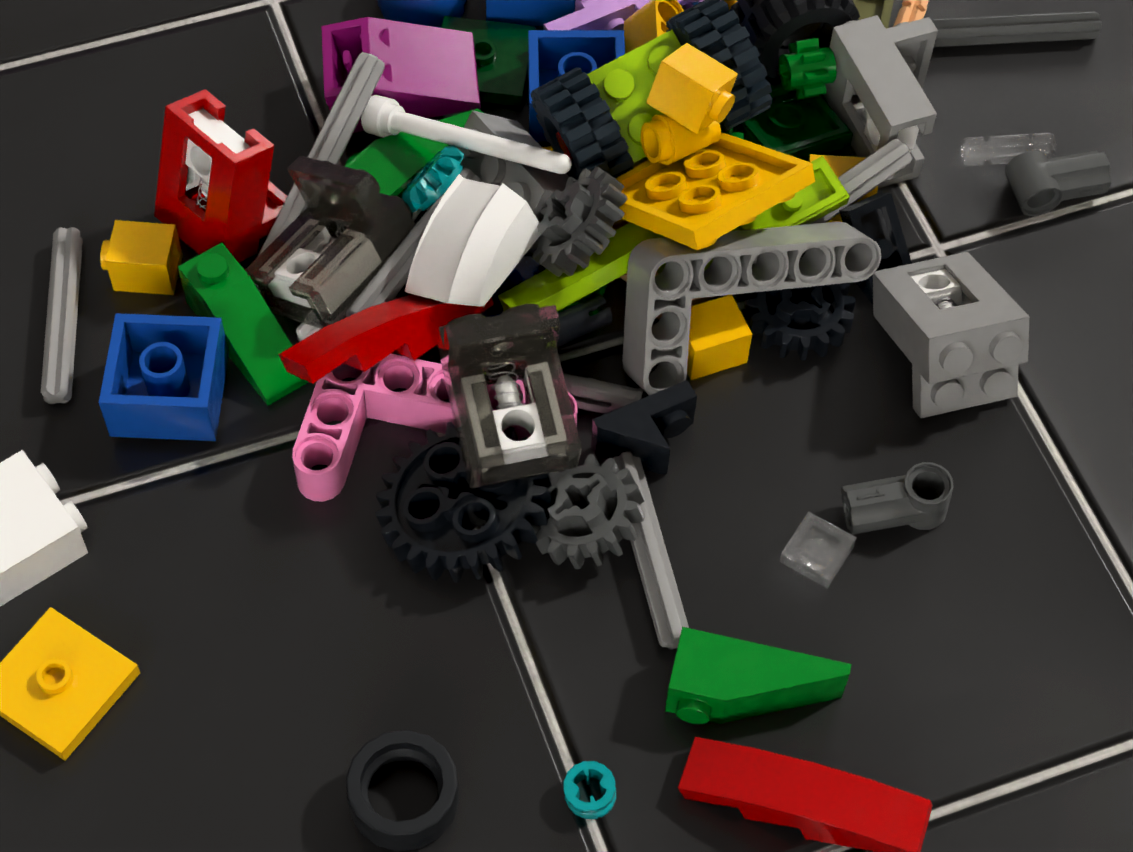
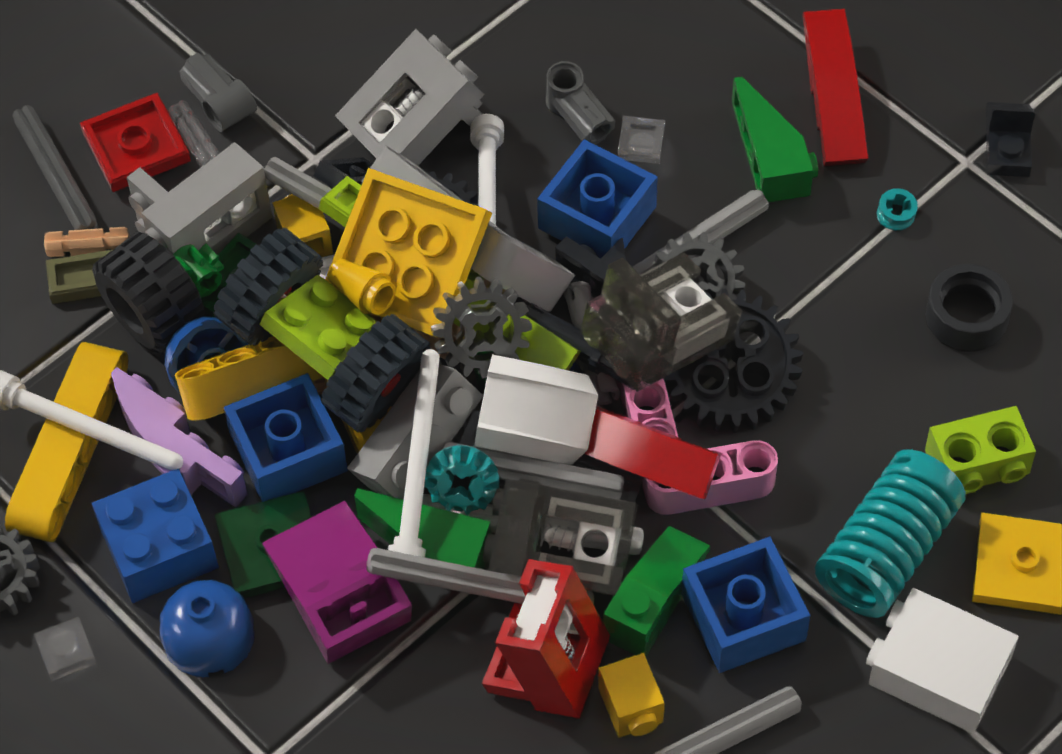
camera: 110 degrees left, 0 degrees up
yellow brick [646,43,738,134] -> none
none -> red plate [80,92,191,192]
none -> white piece [470,114,504,225]
none -> blue brick [537,139,658,259]
none -> teal piece [814,449,966,618]
none -> lime brick [925,406,1036,494]

